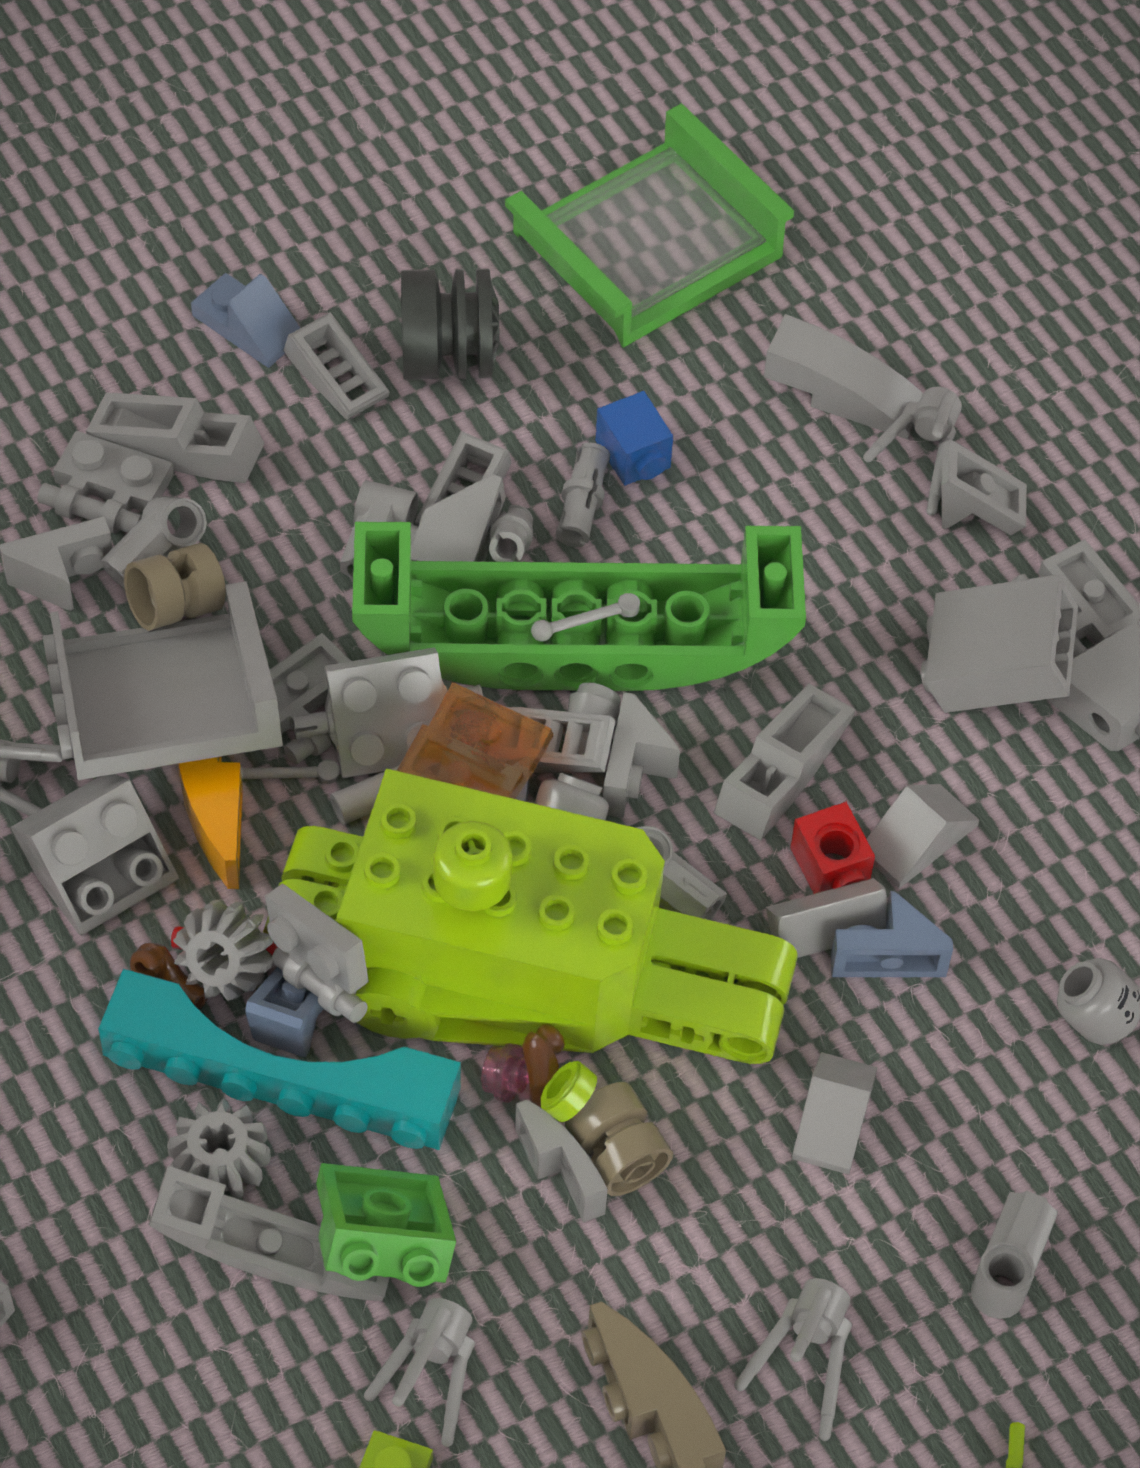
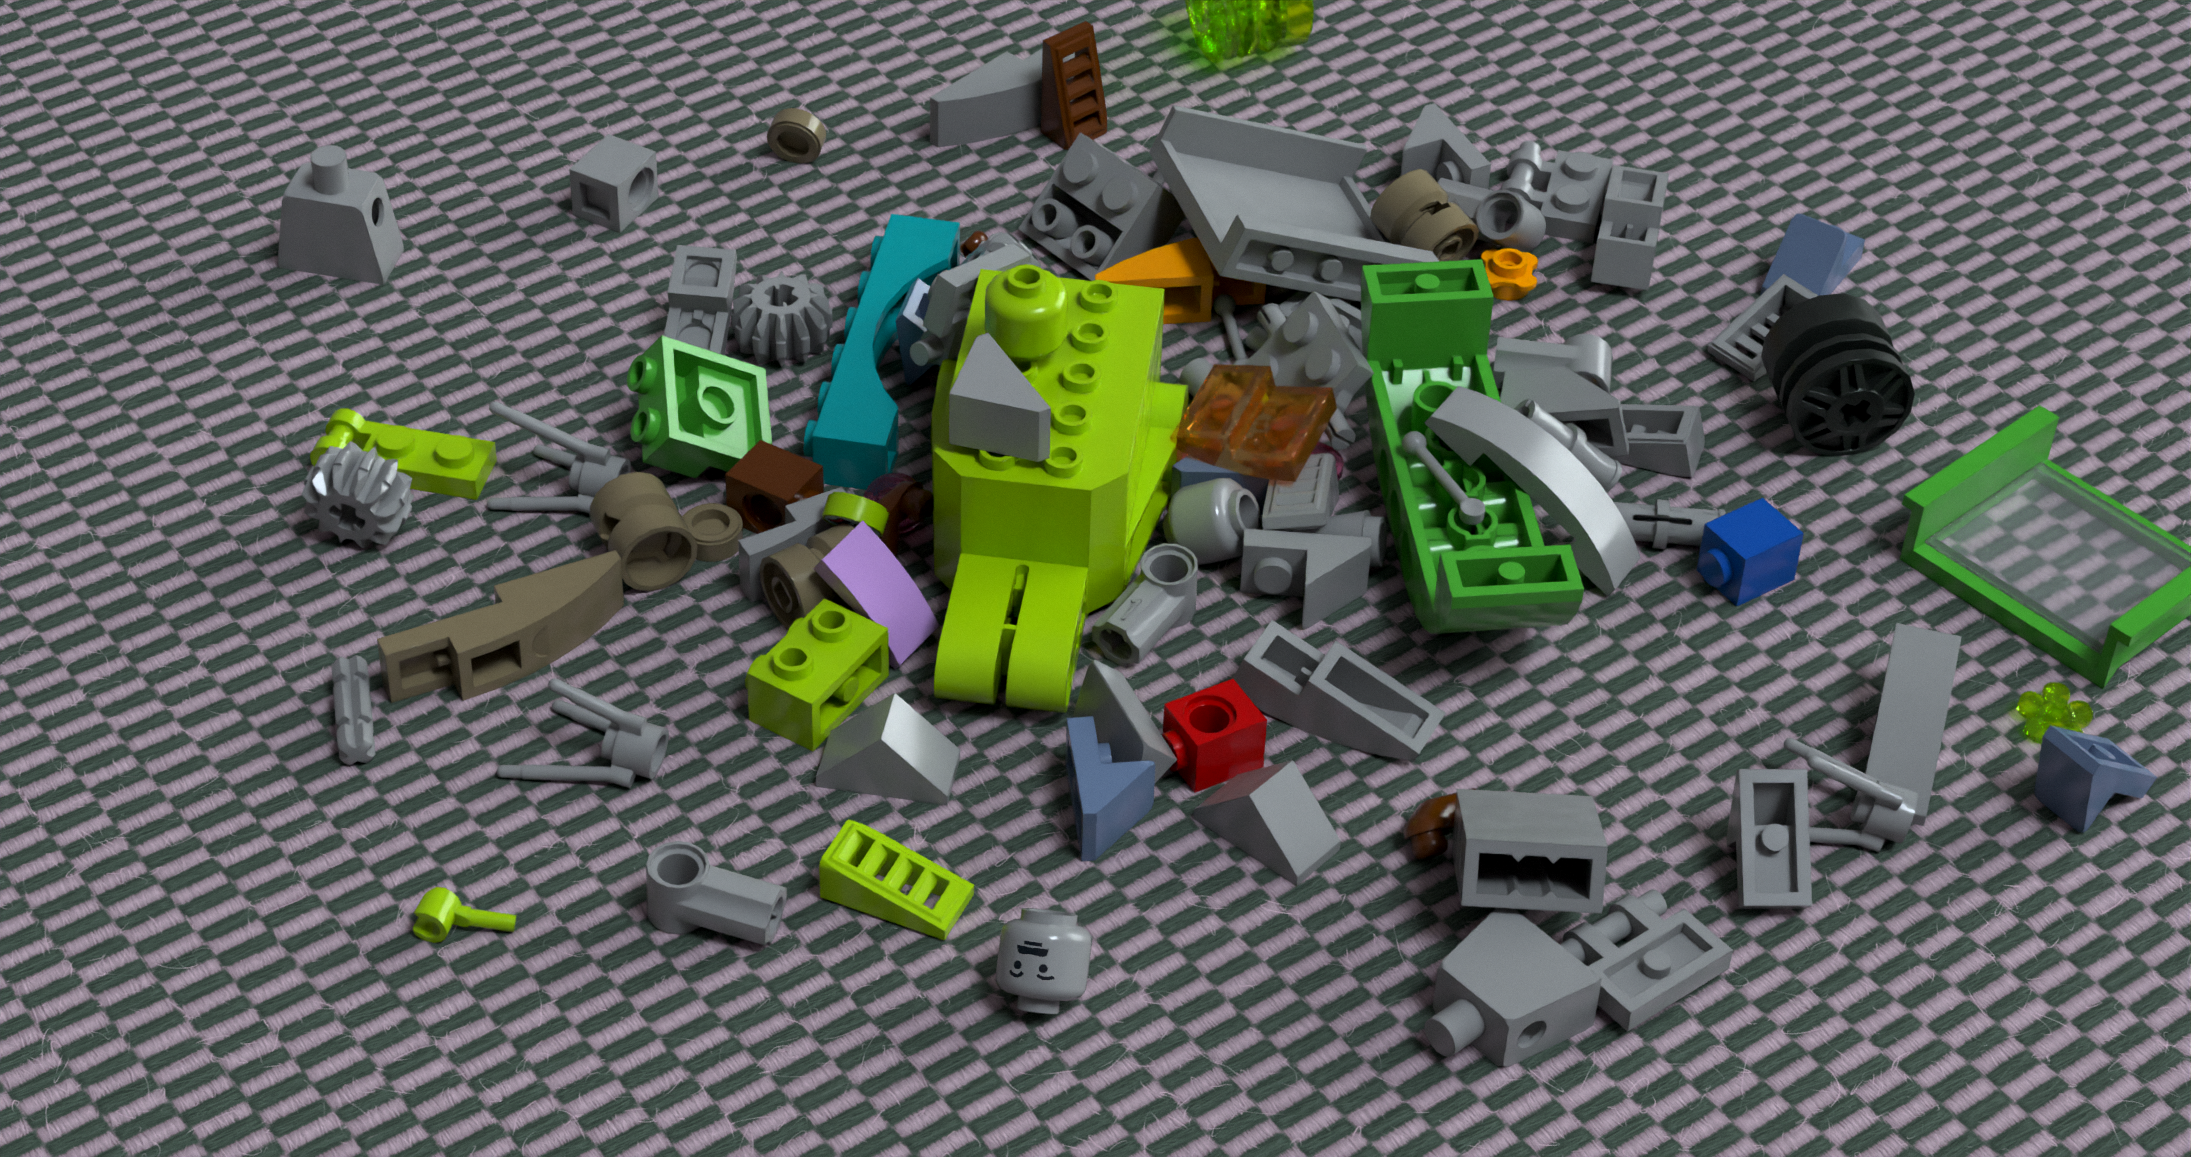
camera: 85 degrees right, 15 degrees down
none -> dark tan wheel [590,472,697,591]
none -> dark tan tile [682,503,743,562]
none -> reddish brown brick [725,440,824,534]
none -> lime brick [745,598,889,751]
none -> lavender slope [813,520,940,670]
none -> lime slope [819,819,974,940]
none -> light grey slope [949,333,1051,462]
none -> reddish brown arm [1403,788,1476,860]
none -> light grey slope [1425,386,1641,596]
none -> light orange plate [1481,248,1538,301]
none -> clear neon green plant [2017,682,2093,744]
none -> sand blue slope [2034,725,2157,833]

